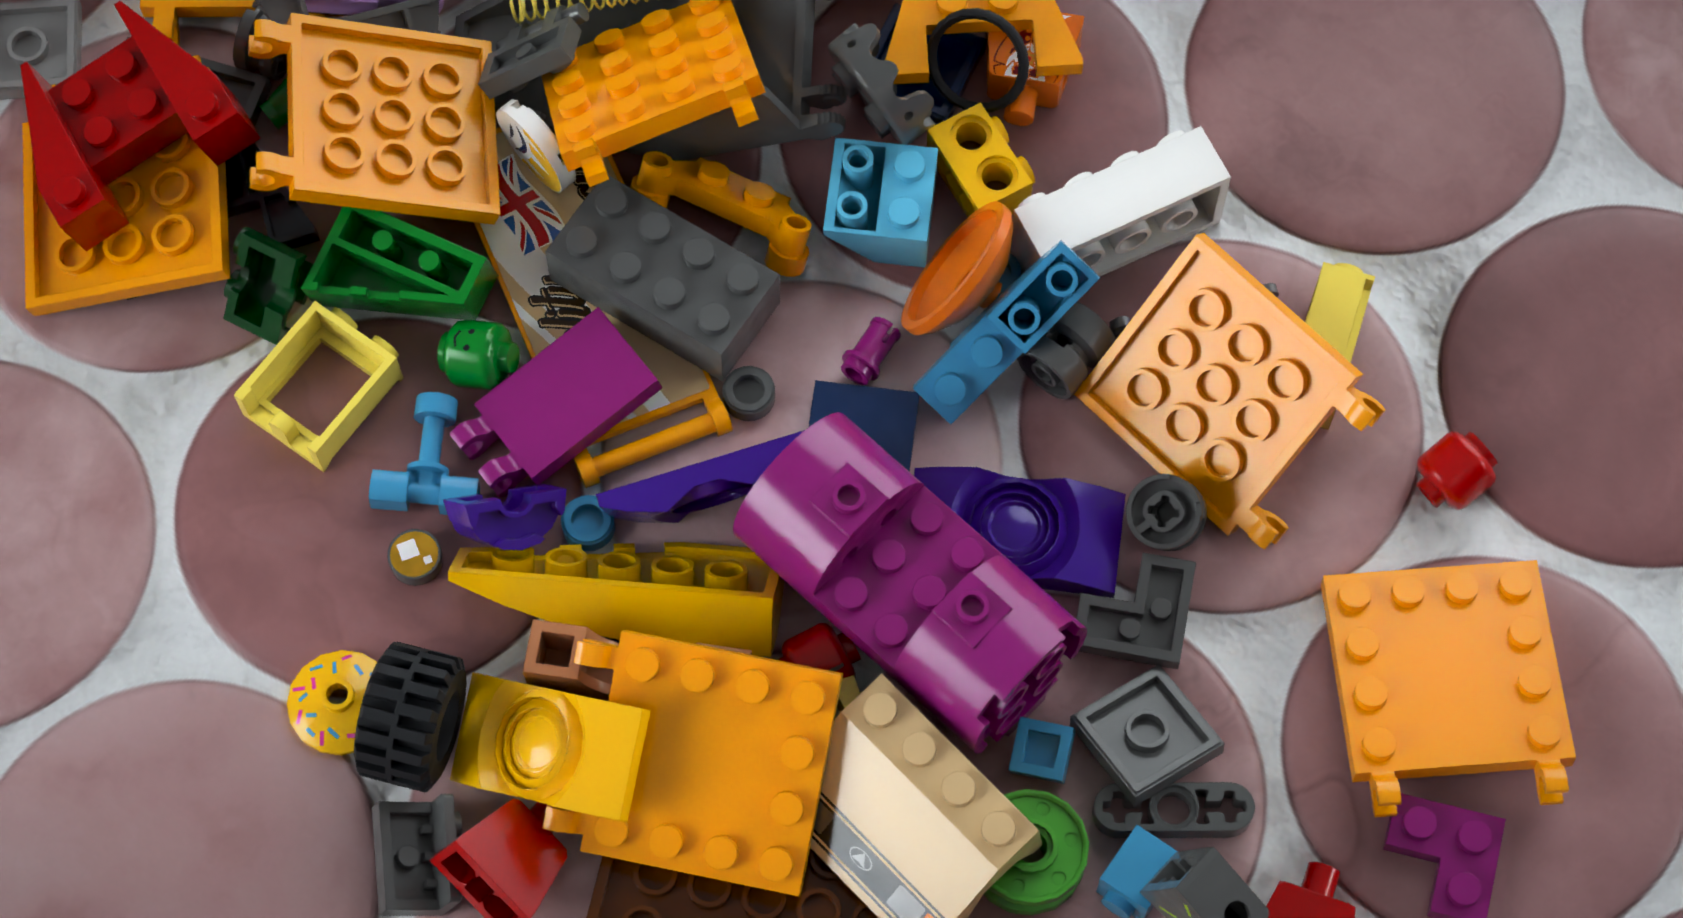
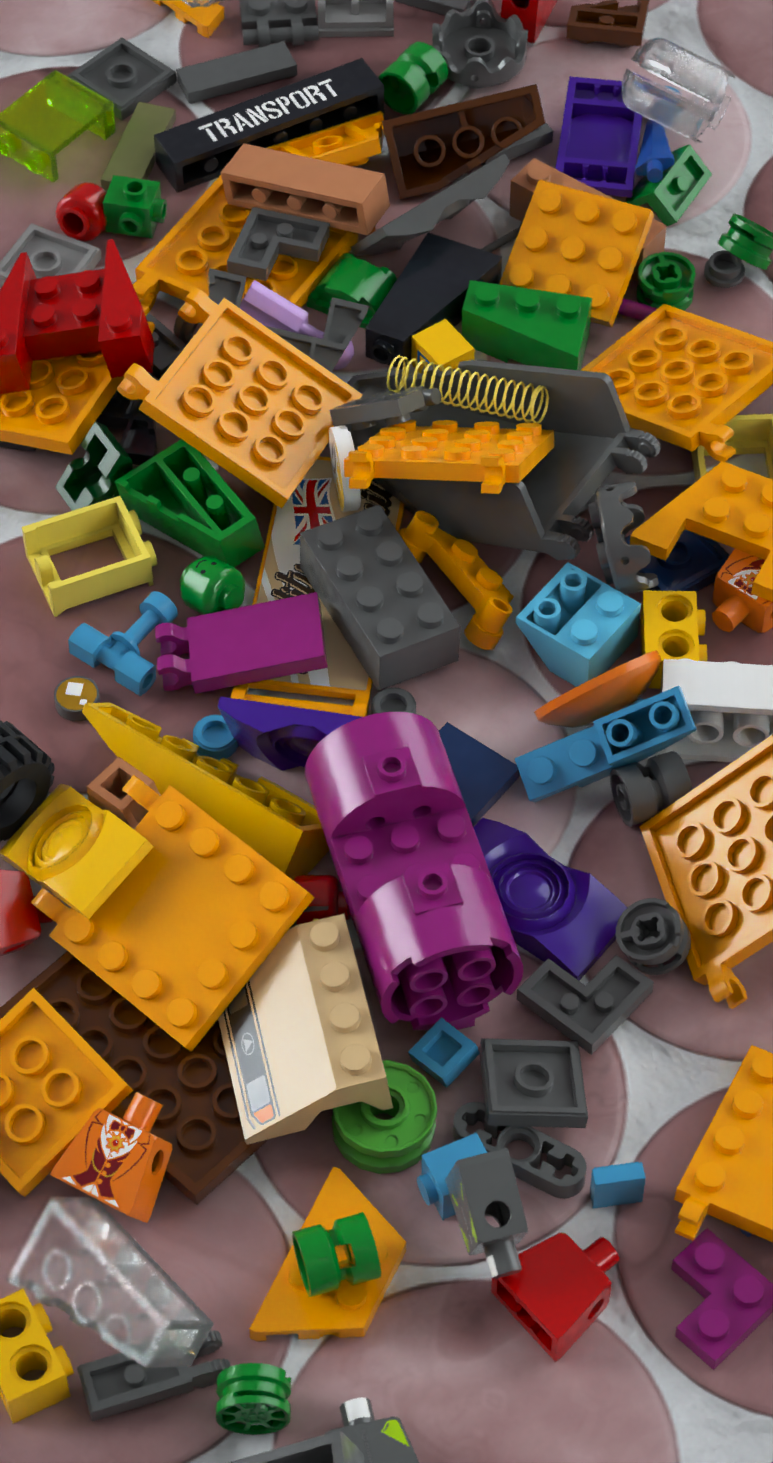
camera: 30 degrees right, 15 degrees down
dark purple cylinder [443,484,567,550] -> none
magenta pin [841,317,901,385] -> none
black tyre [927,8,1029,113] -> none
none -> dark azure tile [590,1162,646,1209]

